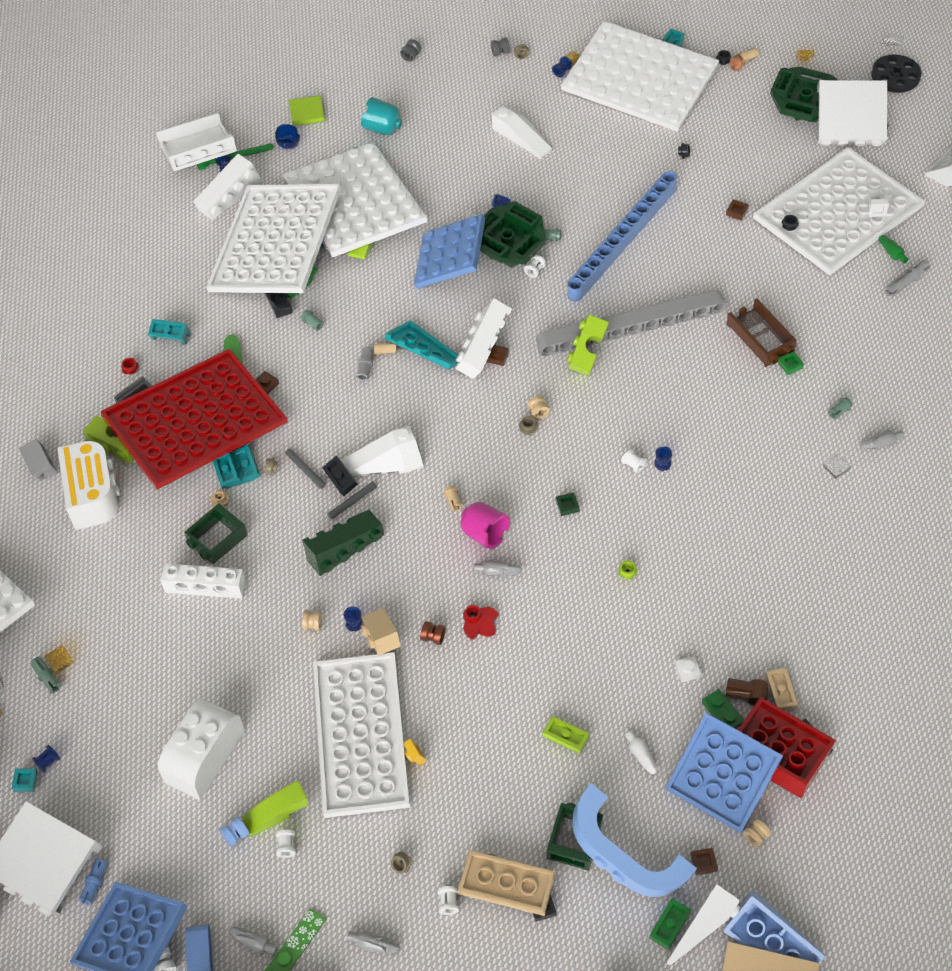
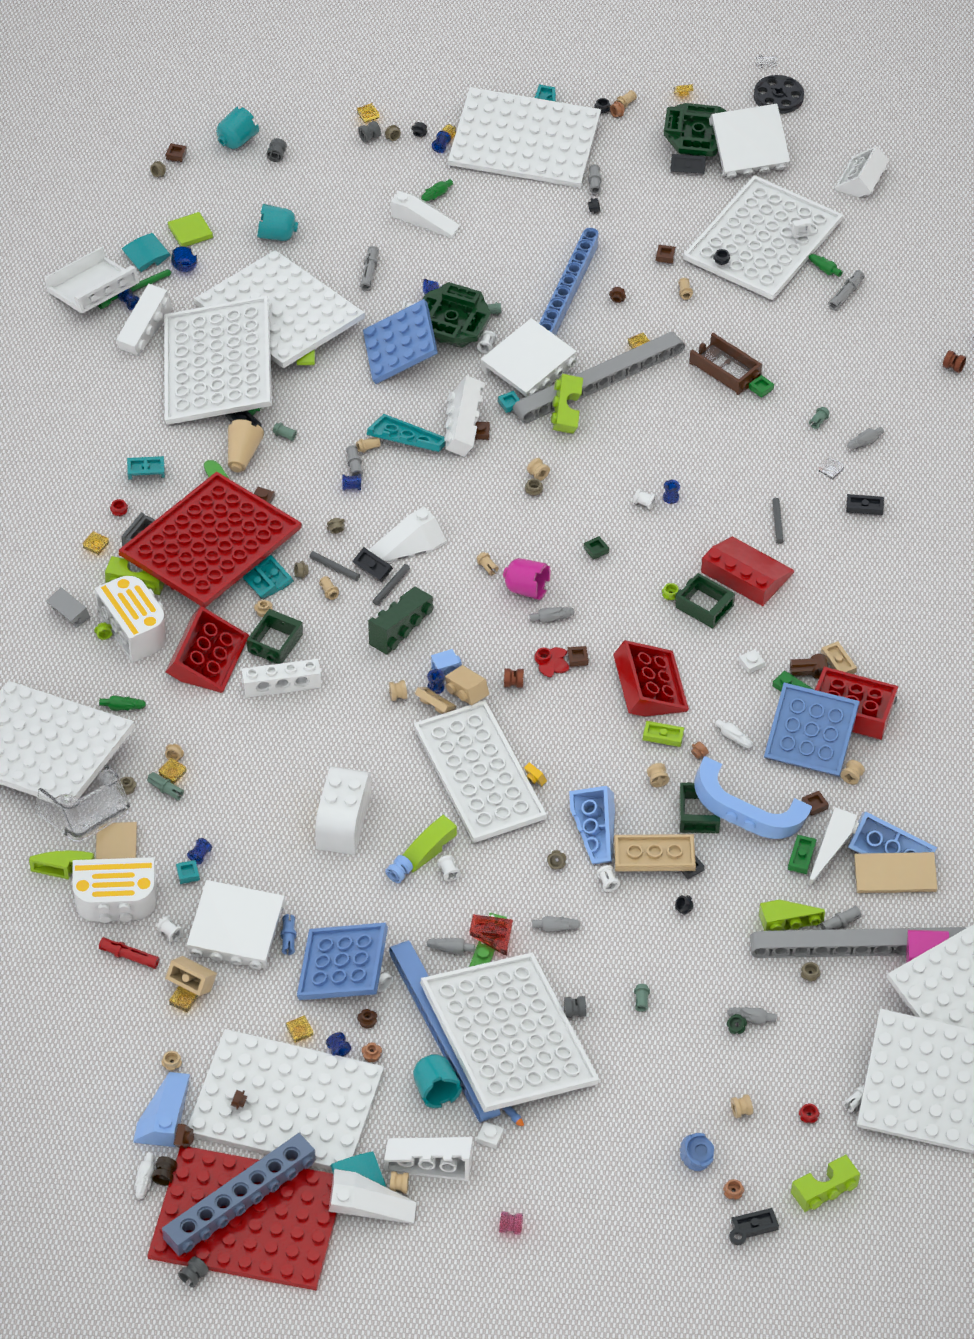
camera: 20 degrees left, 5 degrees down
none -> clear yellow plate [83,531,109,555]
none -> lime plate [94,622,113,640]
none -> green piece [99,695,146,711]
none -> dark tan plate [117,777,137,795]
none -> teal slope [121,233,171,273]
none -> dark tan plate [150,161,166,177]
none -> reddish brown plate [165,143,187,162]
none -> red slope [165,606,249,693]
none -> tan plate [165,744,184,762]
none -> teal cylinder [216,106,260,149]
none -> tan cone [228,420,264,472]
none -> tan pin [319,576,339,600]
none -> dark tan plate [327,518,345,534]
none -> clear blue bush [342,474,361,491]
none -> clear yellow plate [357,103,379,123]
none -> light grey pin [360,246,379,291]
none -> black plate [411,122,427,137]
none -> tan plate [415,687,456,714]
none -> green piece [421,179,453,201]
none -> light blue brick [431,649,462,681]
none -> clear red wing [470,914,513,956]
none -> white panel [481,318,578,398]
none -> teal plate [498,391,520,413]
none -> reddish brown plate [567,646,589,667]
none -> light blue wedge [569,786,615,865]
none -> light grey pin [588,164,602,195]
none -> reddish brown plate [609,287,626,303]
none -> red slope [613,640,689,717]
none -> clear yellow plate [628,333,650,349]
none -> tan wheel [647,763,669,788]
none -> black plate [670,154,706,174]
none -> dark green window [675,573,735,629]
none -> black plate [675,895,694,915]
none -> tan pin [678,278,693,300]
none -> nougat plate [691,741,709,759]
none -> red slope [701,536,794,606]
none -> dark grey bar [772,498,784,544]
none -> black plate [846,494,884,515]

